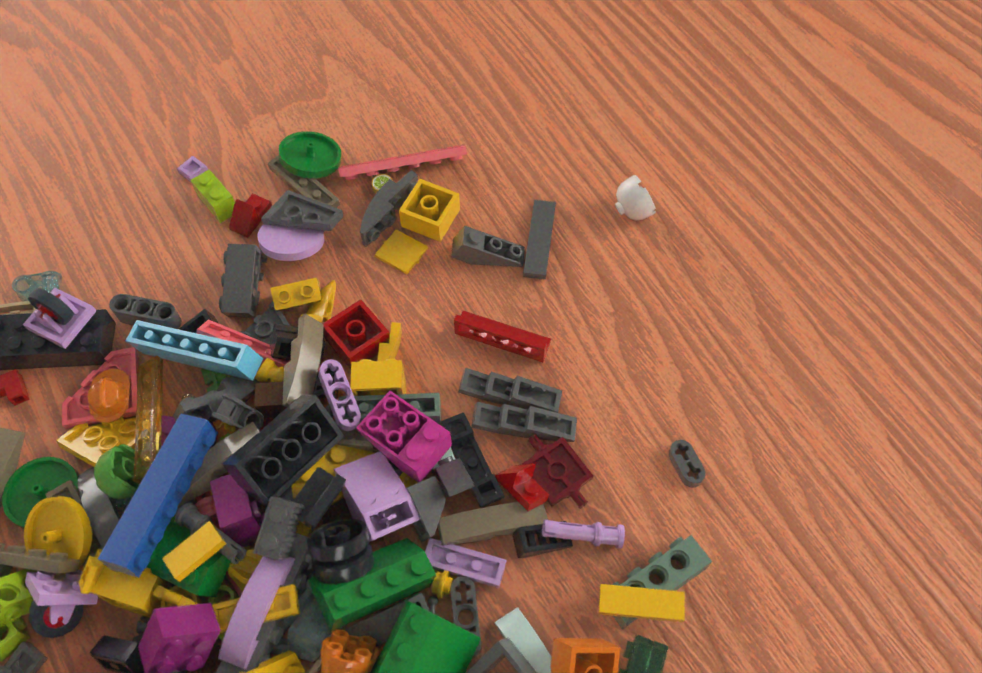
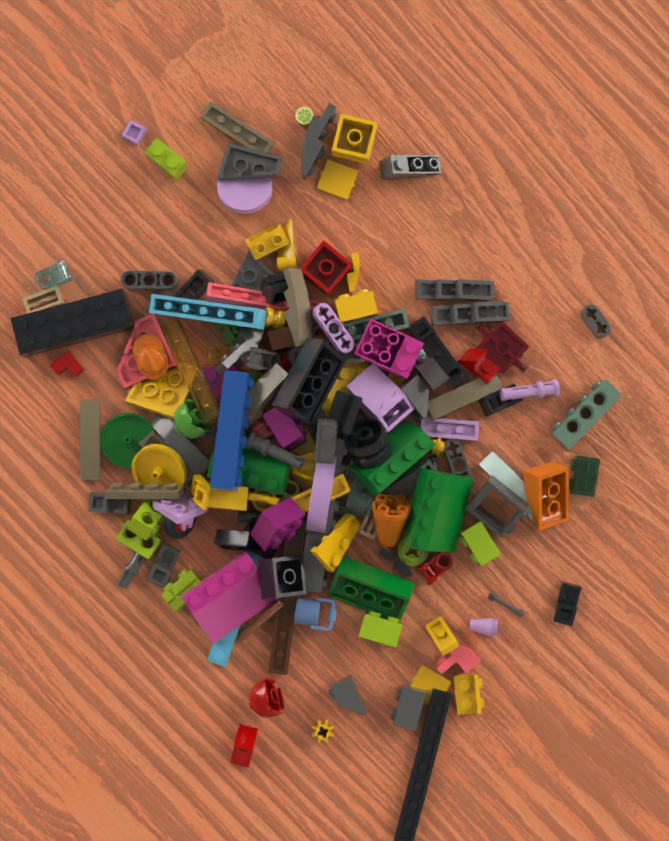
camera: 15 degrees left, 25 degrees up
lavender plate [23,288,96,349] -> none
yellow tile [162,521,227,582] -> none
dark grey wedge [219,244,267,318] -> none
red slope [229,193,272,238] -> none
green piece [278,131,341,178] -> none
coral plate [338,145,467,180] -> none
red fence [454,310,551,363] -> none
dark grey tile [523,200,556,280] -> none
yellow tile [599,584,685,622] -> none
white cylinder [615,175,656,220] -> none

